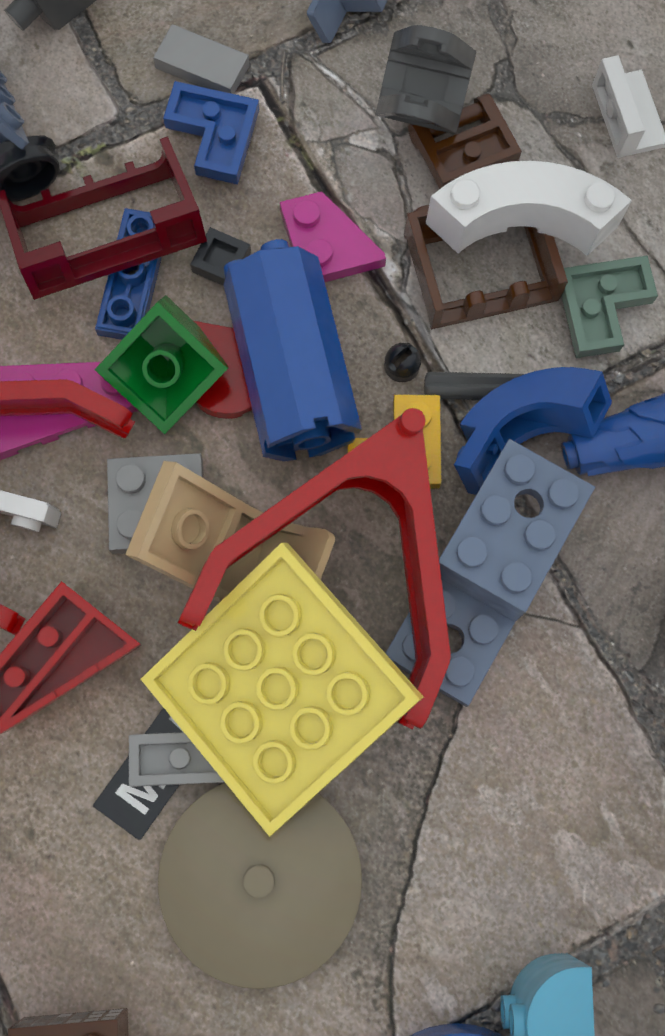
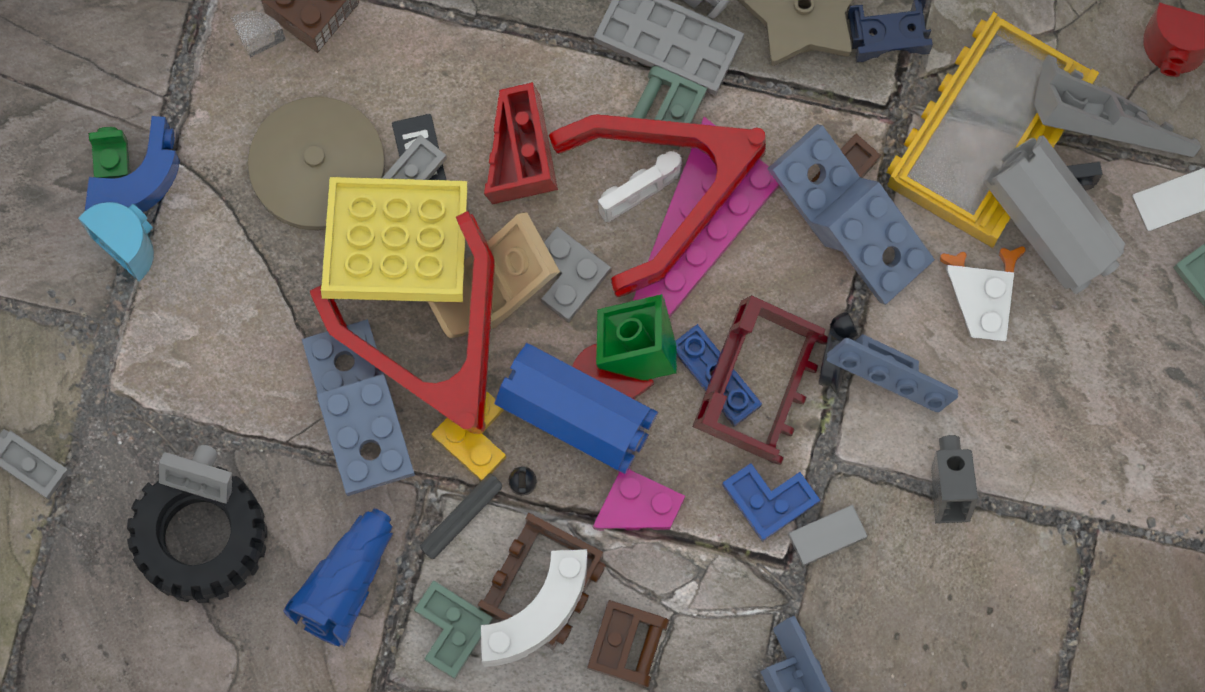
camera: 135 degrees right, 0 degrees up
black plate [190,227,251,286] -> none
dark grey piece [375,25,477,135] -> none
blue arch [454,367,612,495] -> none

